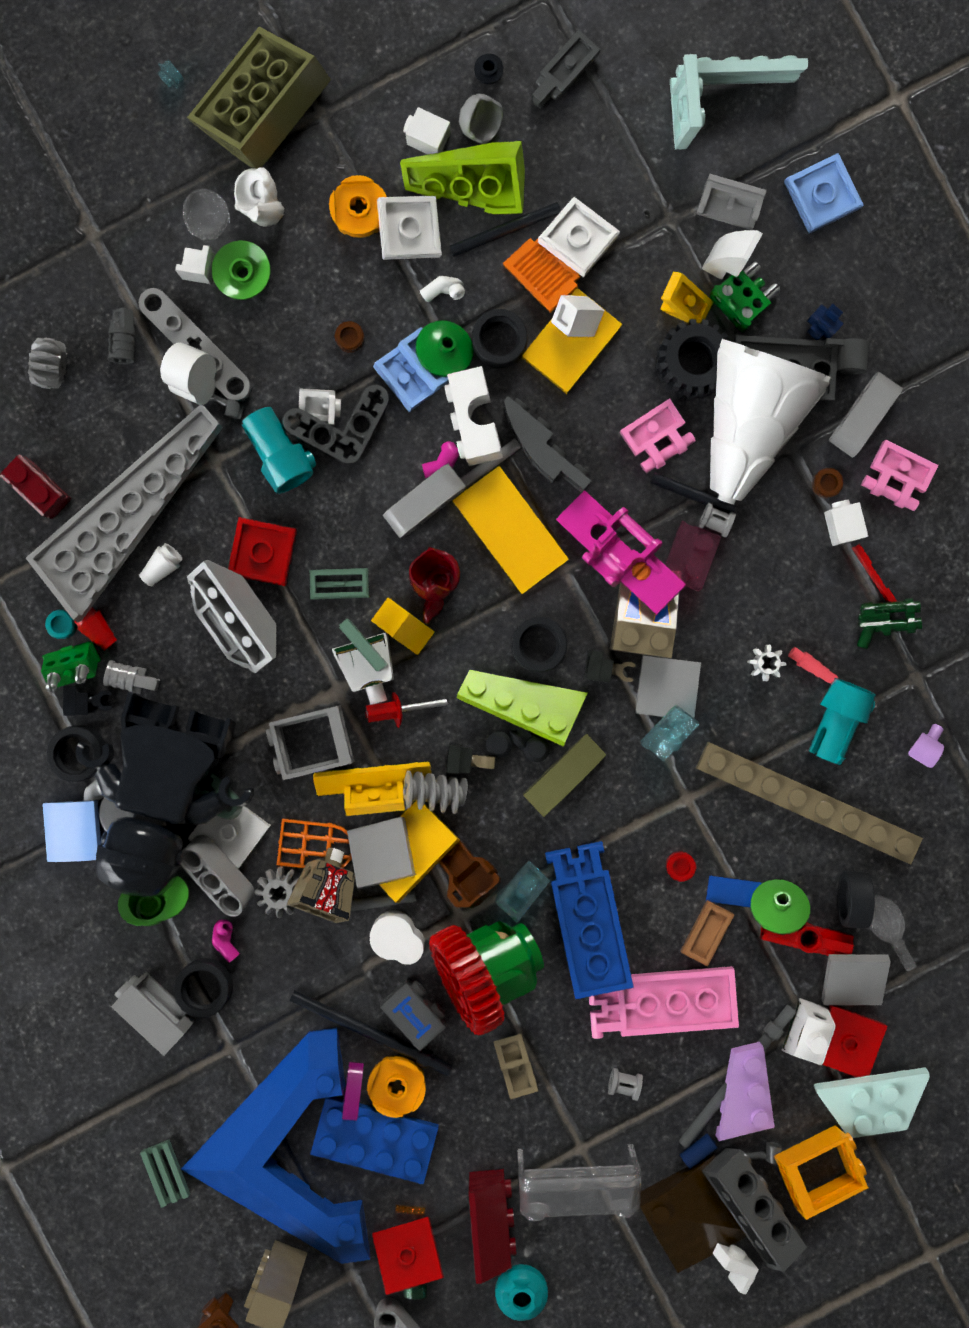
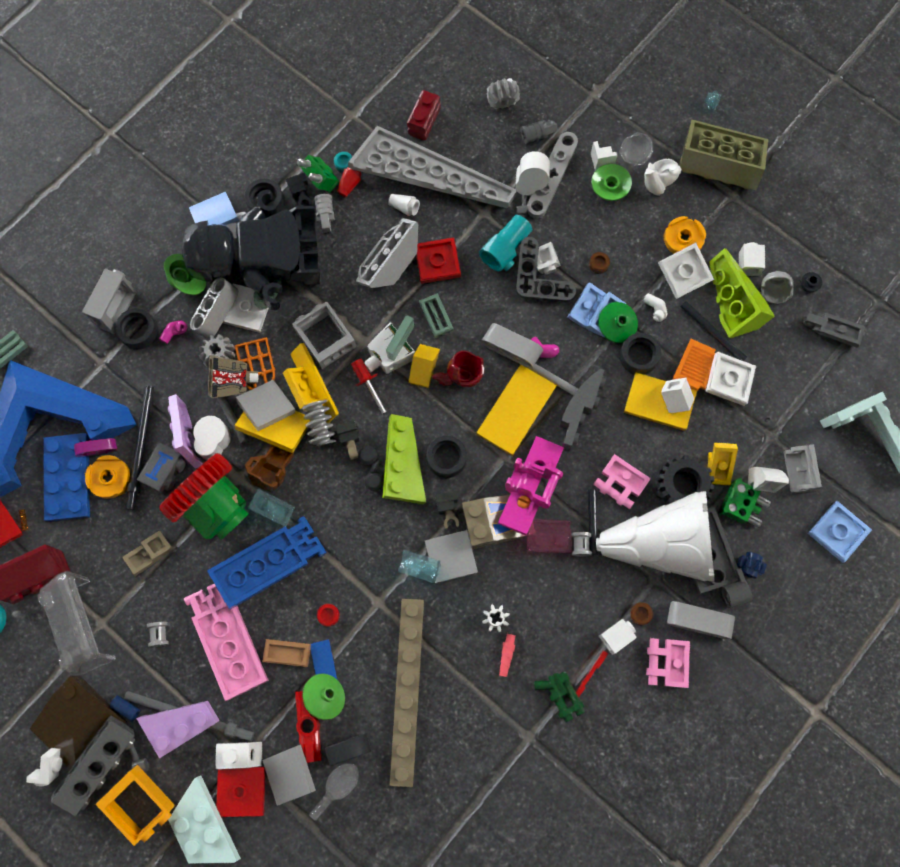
camera: 70 degrees right, 15 degrees down
white arch [444,366,503,466] -> none
olive slope [523,733,606,817] -> none
teal piece [808,678,876,765] -> none
lavender piece [908,724,944,768] -> none
none -> lavender wing [168,394,203,469]

